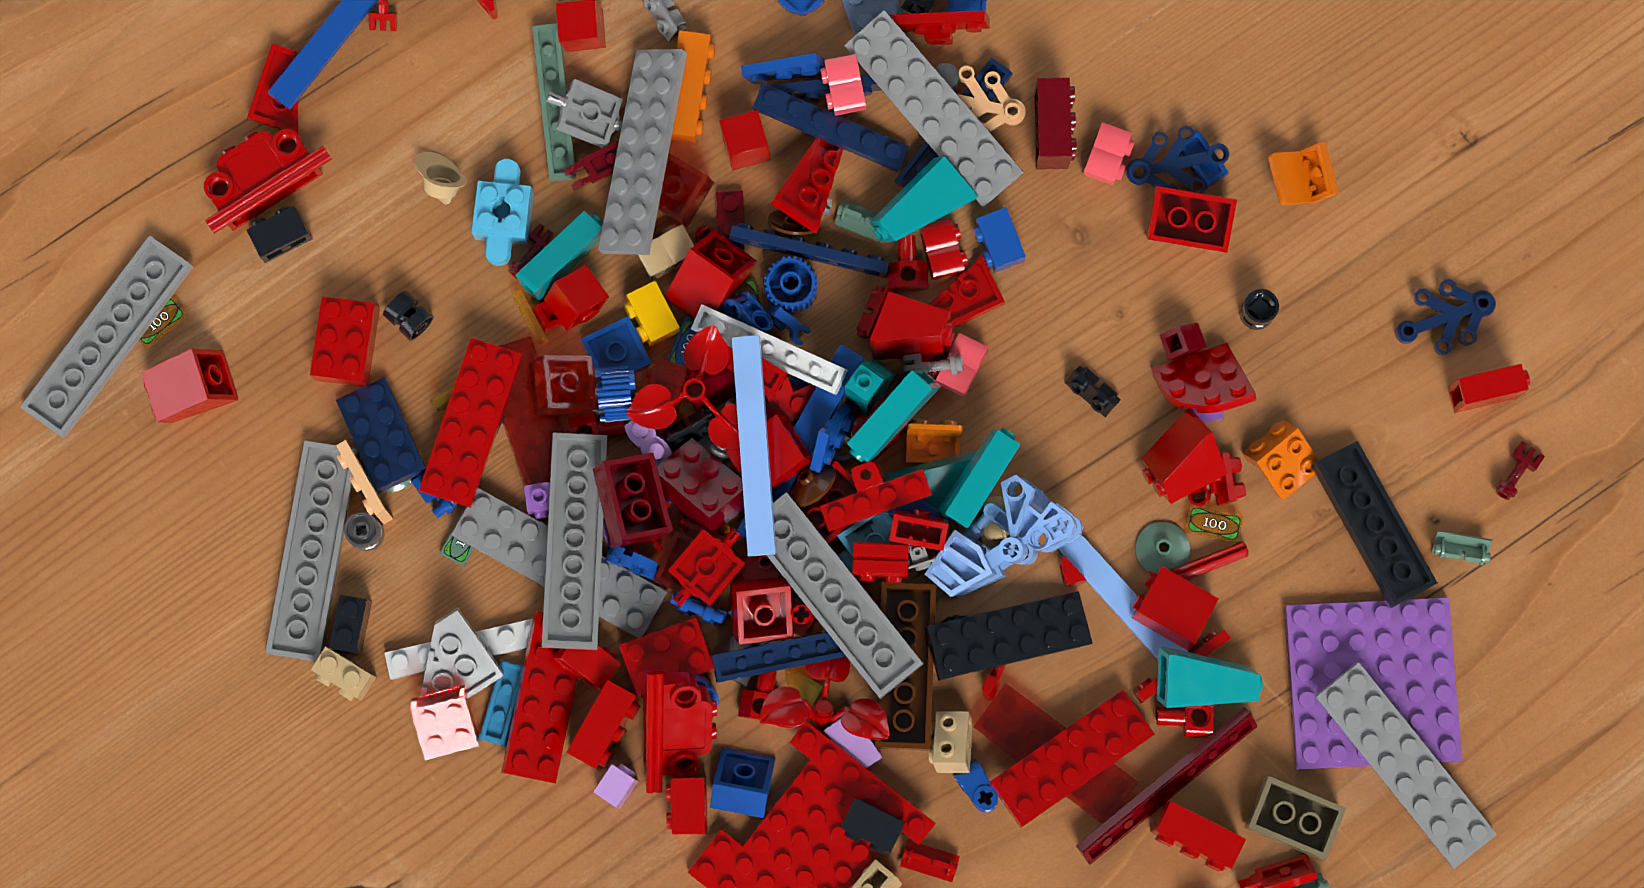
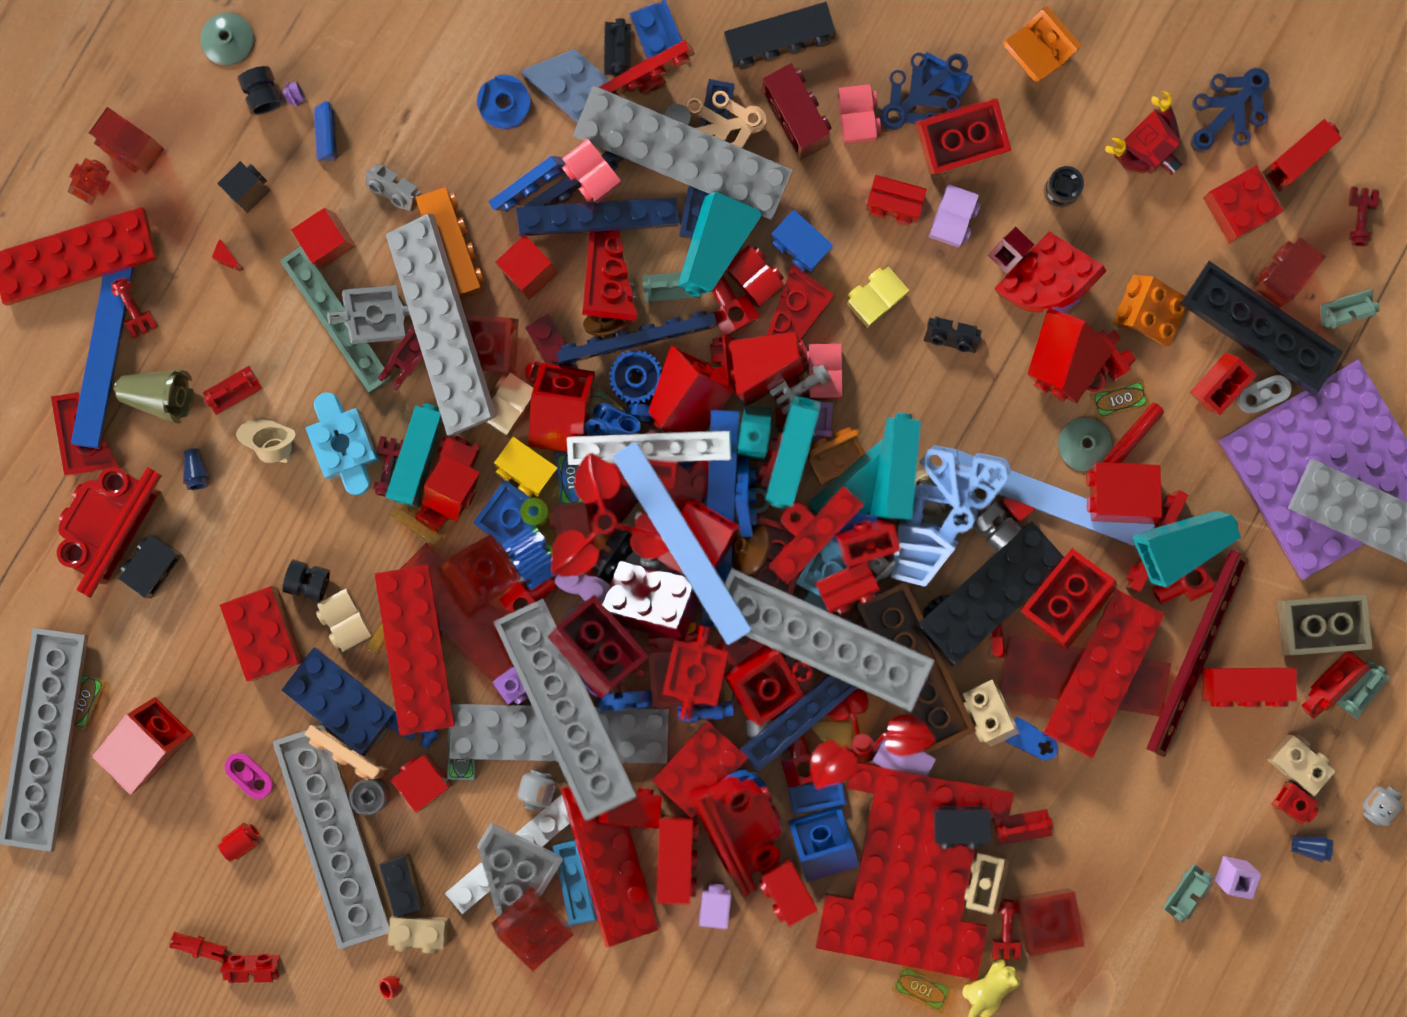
camera: 25 degrees left, 5 degrees up
none -> olive cone [114,369,194,423]
none -> red pin [169,931,228,963]
none -> dark blue cone [183,449,210,490]
none -> red hinge [203,366,263,416]
none -> red brick [218,823,260,862]
none -> red hinge [220,954,280,983]
none -> dark pink plate [225,753,274,799]
none -> tan brick [316,589,374,652]
none -> red hinge [378,976,403,1000]
none -> red head [391,753,453,813]
none -> red brick [437,436,482,469]
none -> light grey head [517,769,556,812]
none -> clear neon green brick [520,498,550,526]
none -> red slope [648,346,734,433]
none -> black brick [724,1,836,70]
none -> blue tile [788,782,847,814]
none -> medium lavender bracket [811,401,833,441]
none -> light yellow brick [847,266,910,328]
none -> red brick [865,175,927,226]
none -> lavender brick [928,184,981,248]
none -> flat silver wheel [972,501,1022,552]
none -> red brick [1021,548,1118,650]
none -> torso [1105,91,1183,176]
none -> red brick [1189,352,1257,415]
none -> red brick [1203,165,1284,244]
none -> light grey plate [1237,375,1291,414]
none -> clear red brick [1254,237,1326,308]

